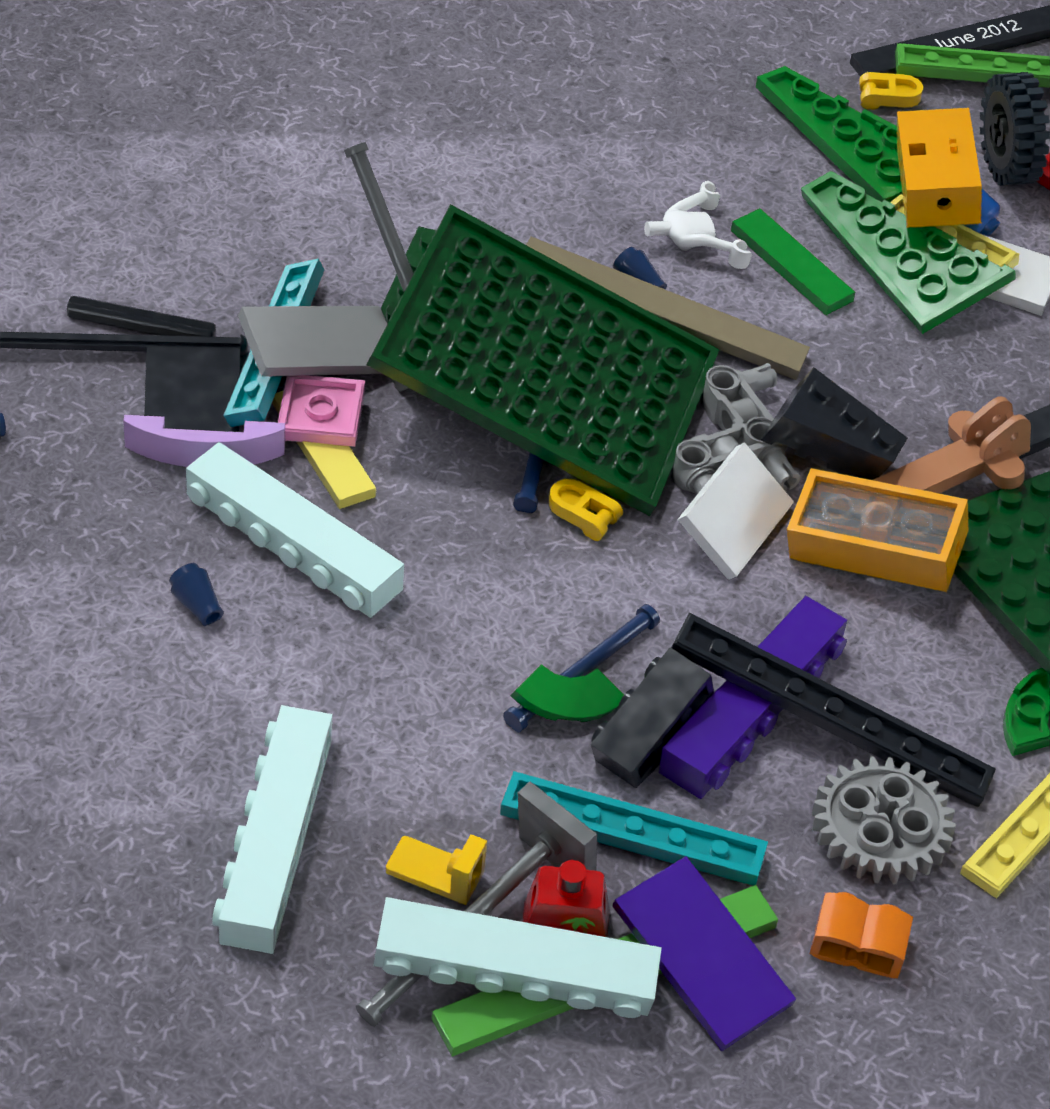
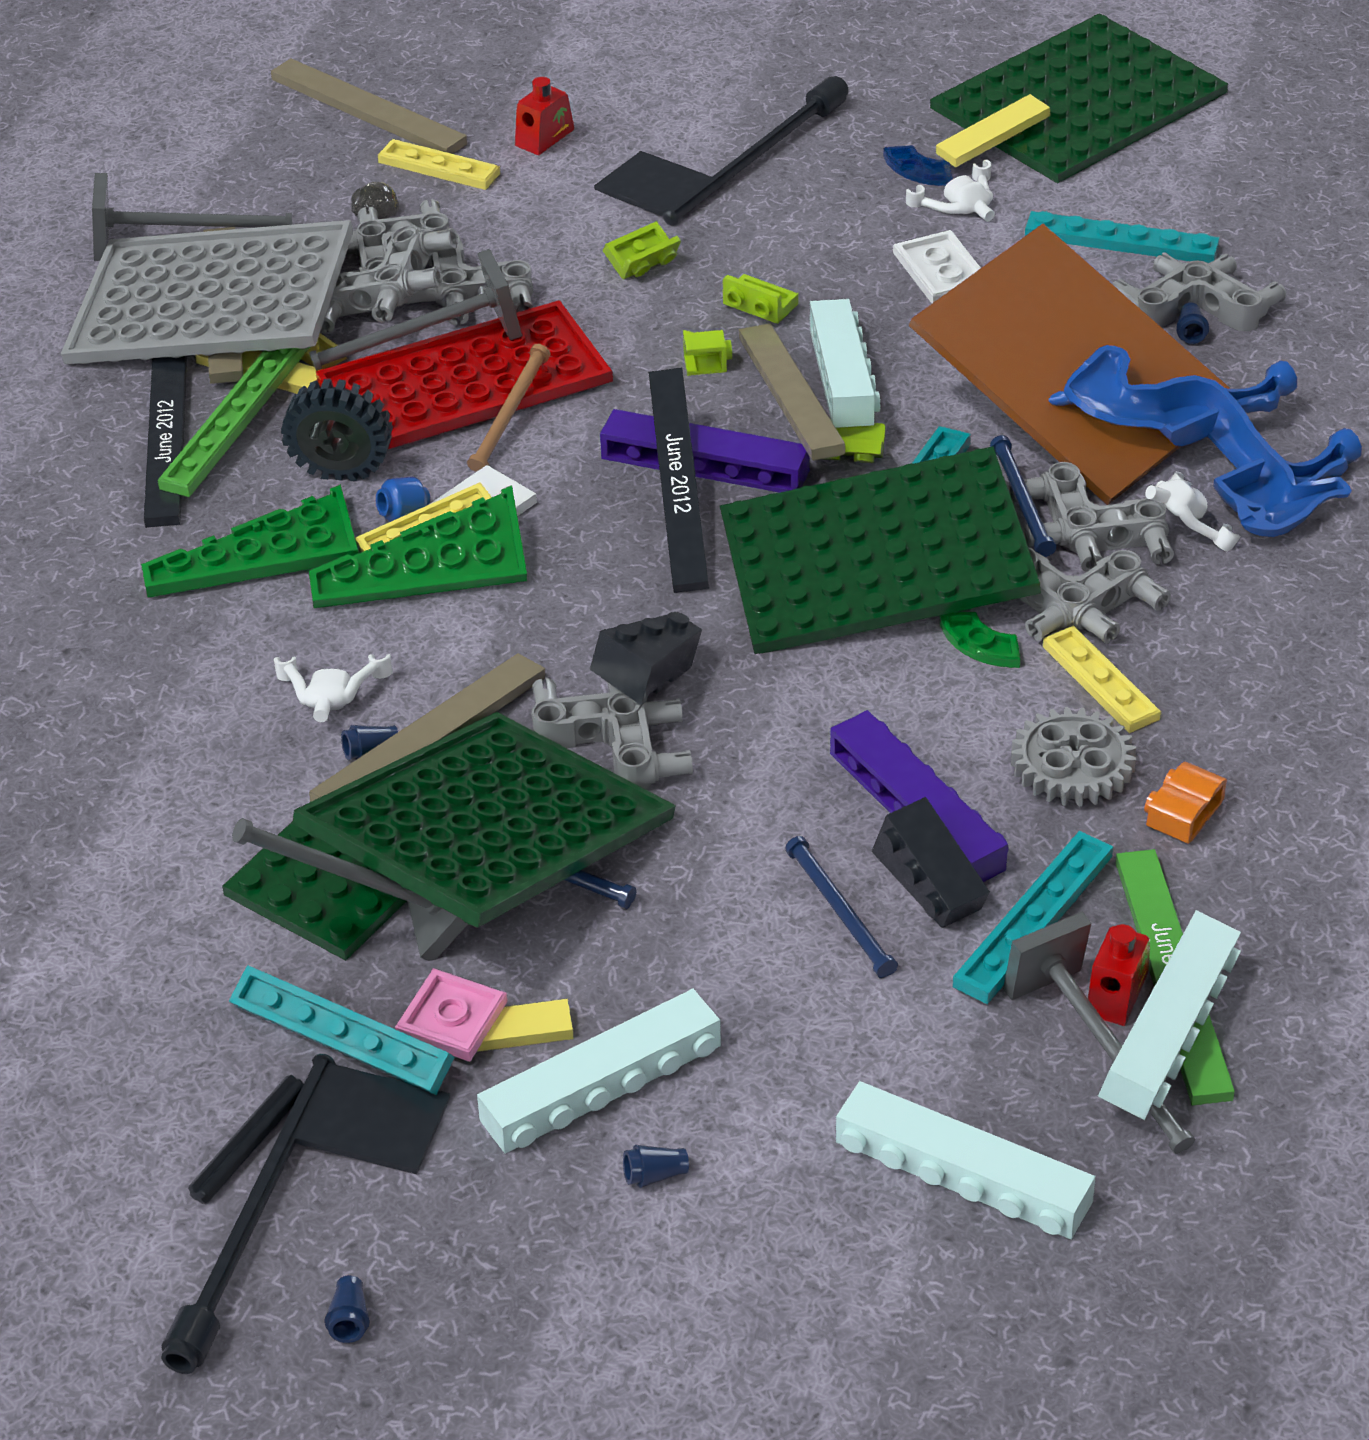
camera: 65 degrees left, 5 degrees down
lavender slope [123,415,285,467] -> none
light grey tile [238,306,387,376] -> none
yellow bracket [386,834,487,905] -> none
green tile [510,664,624,723] -> none
yellow plate [549,479,623,541] -> none
dark purple tile [612,856,796,1051] -> none
black tile [671,612,996,807] -> none
white tile [677,442,794,579] -> none
green tile [731,208,856,315] -> none
brick [787,468,969,592] -> none
yellow plate [859,72,923,110] -> none
nougat piece [873,396,1031,494] -> none
light orange brick [897,108,982,228] -> none

